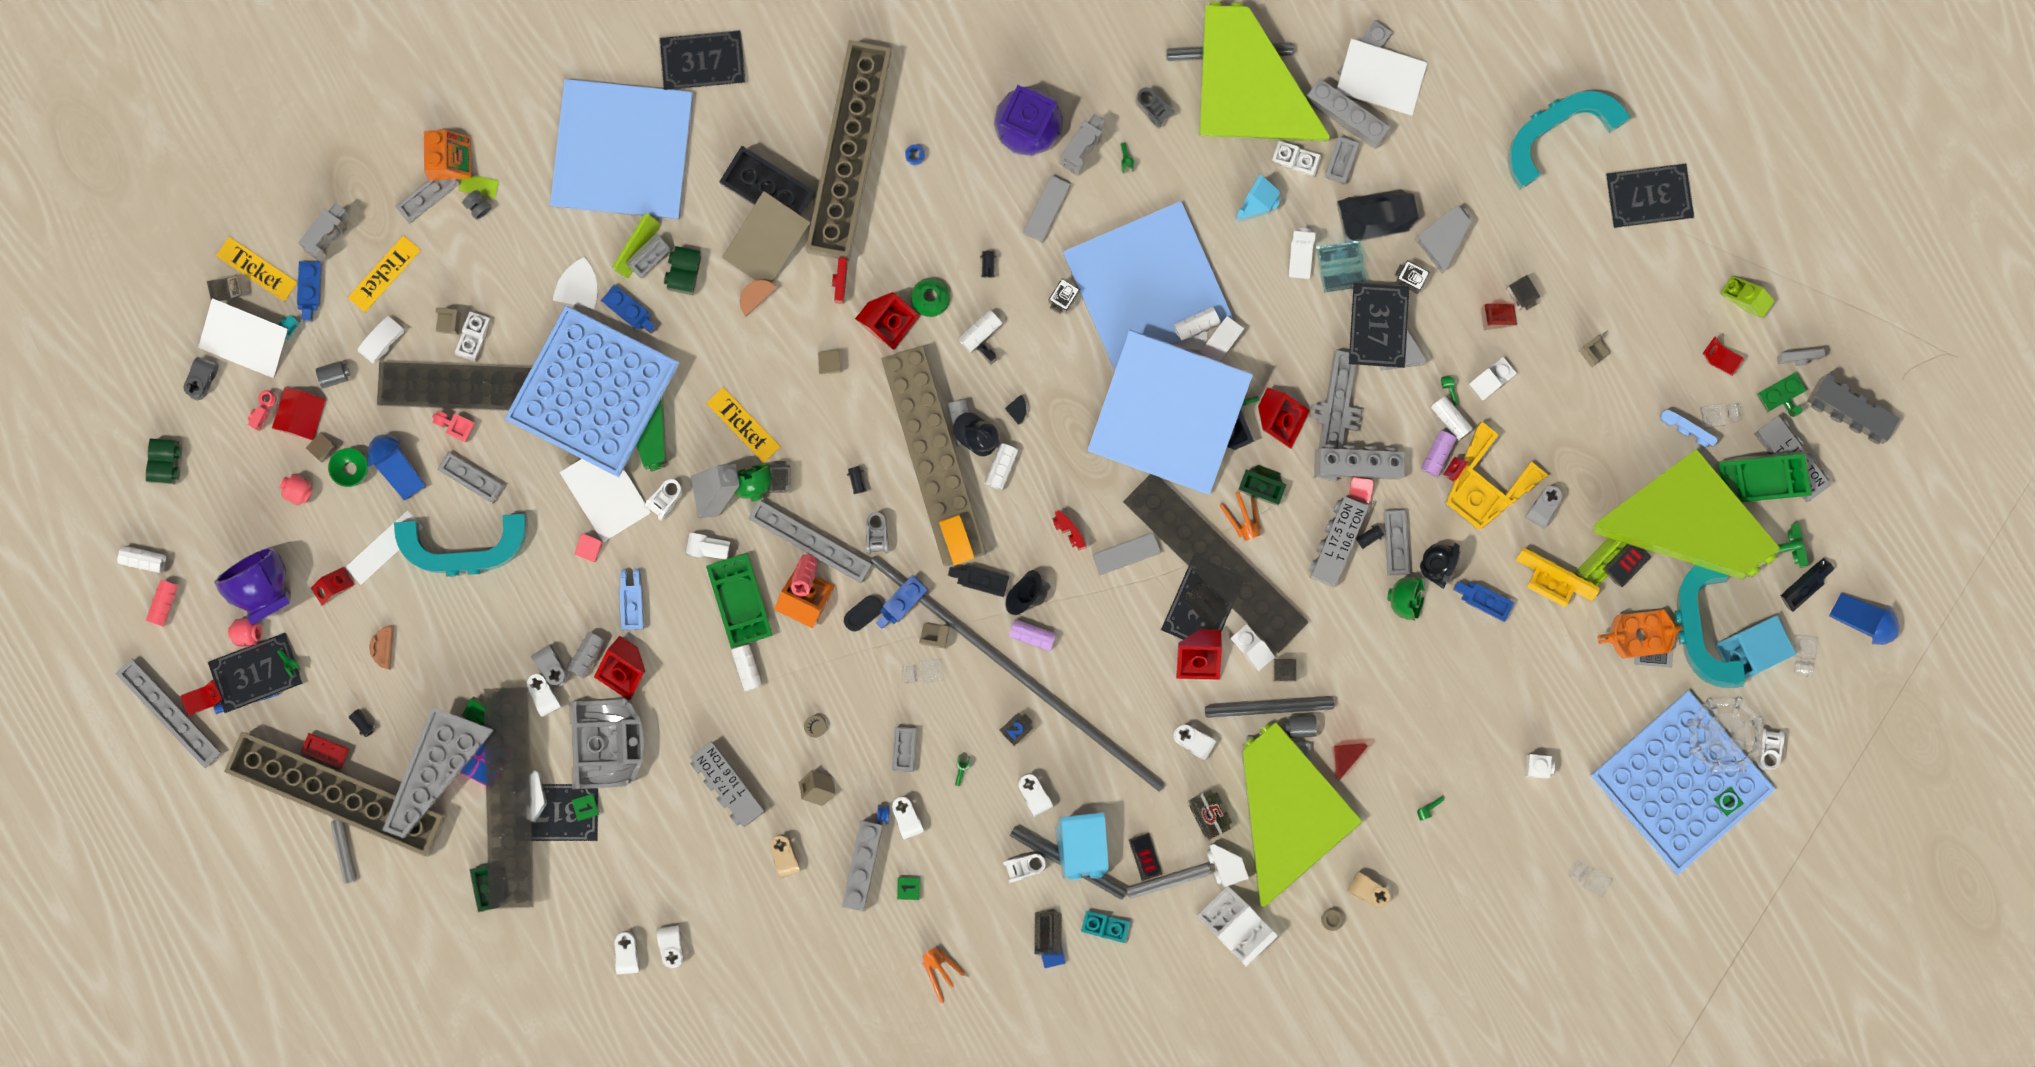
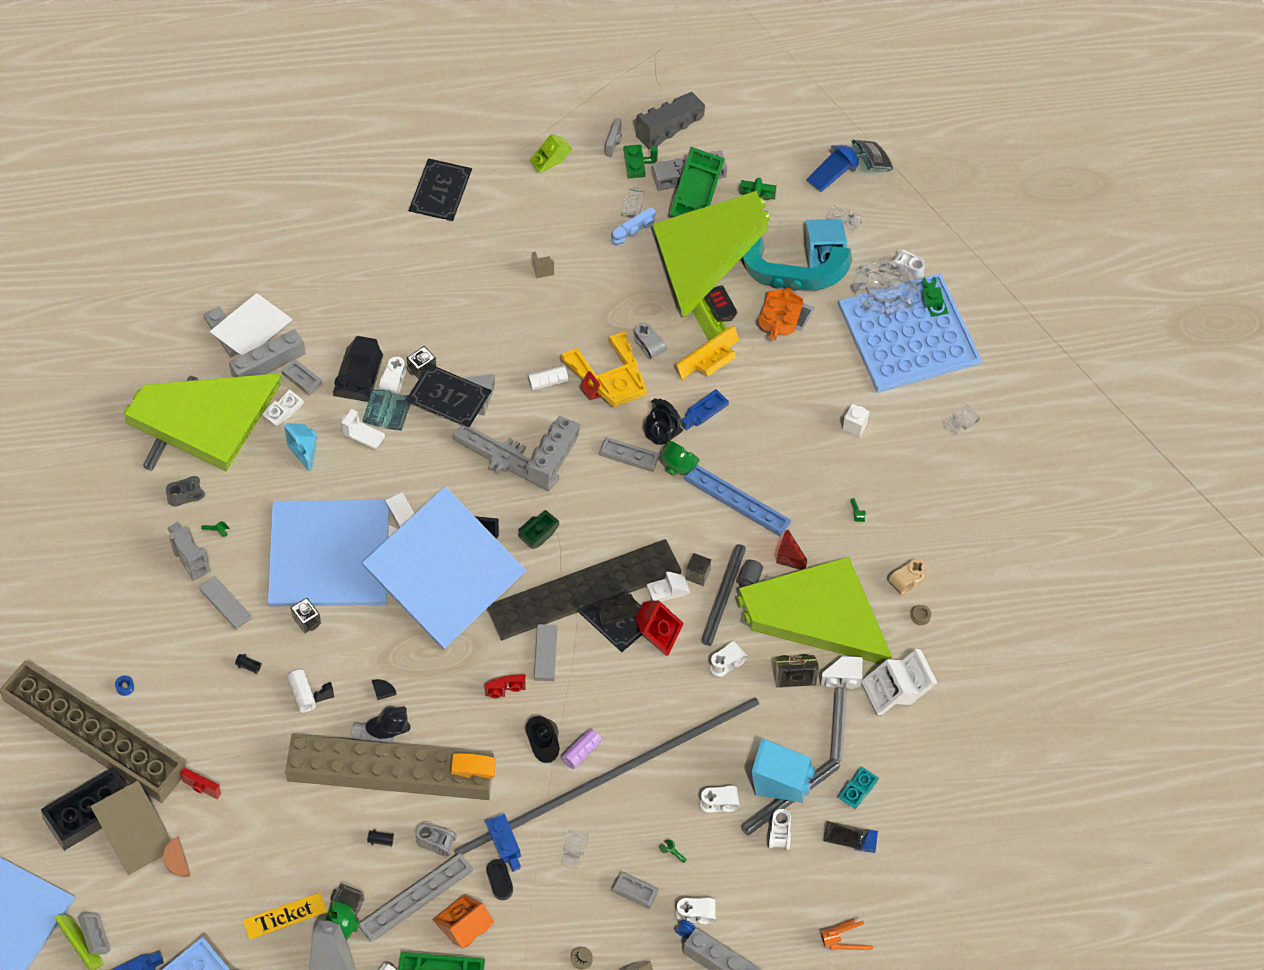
camera: 70 degrees left, 25 degrees down
dark green brick [664,246,702,295] -> none
coral axle [791,554,818,596] -> none
dark tan slope [818,350,841,374] -> none
red slope [855,292,920,350] -> none
green tile [897,878,920,900] -> none
green piece [911,278,950,317] -> none
dark tan panel [919,623,949,649] -> none
black hinge [948,565,1009,598] -> none
white axle [984,443,1018,490] -> none
dark purple plate [994,85,1063,156] -> none
clear smoke brick [999,712,1033,747] -> none
slope [1128,833,1162,881] -> none
white axle [1173,306,1220,342] -> none
orange plant [1220,491,1261,541] -> none
red slope [1258,387,1310,449] -> none
light grey brick [1309,496,1369,588] -> none
coral slope [1349,477,1374,503] -> none
black pin [1356,524,1384,549] -> none
light grey slope [1415,205,1471,273] -> none
lavender axle [1421,430,1457,477] -> none
green hand [1441,376,1459,406] -> none
white slope [1469,357,1517,401] -> none
clear red slope [1481,304,1517,330] -> none
clear smoke brick [1506,275,1540,311] -> none
teal arch [1508,91,1630,190] -> none
red bracket [1703,336,1744,376] -> none
black hinge [1780,558,1834,612] -> none
none -> white piece [379,357,406,395]
none -> medium blue tile [684,465,791,537]
none -> slope [851,139,894,172]
none -> green plate [922,277,944,308]

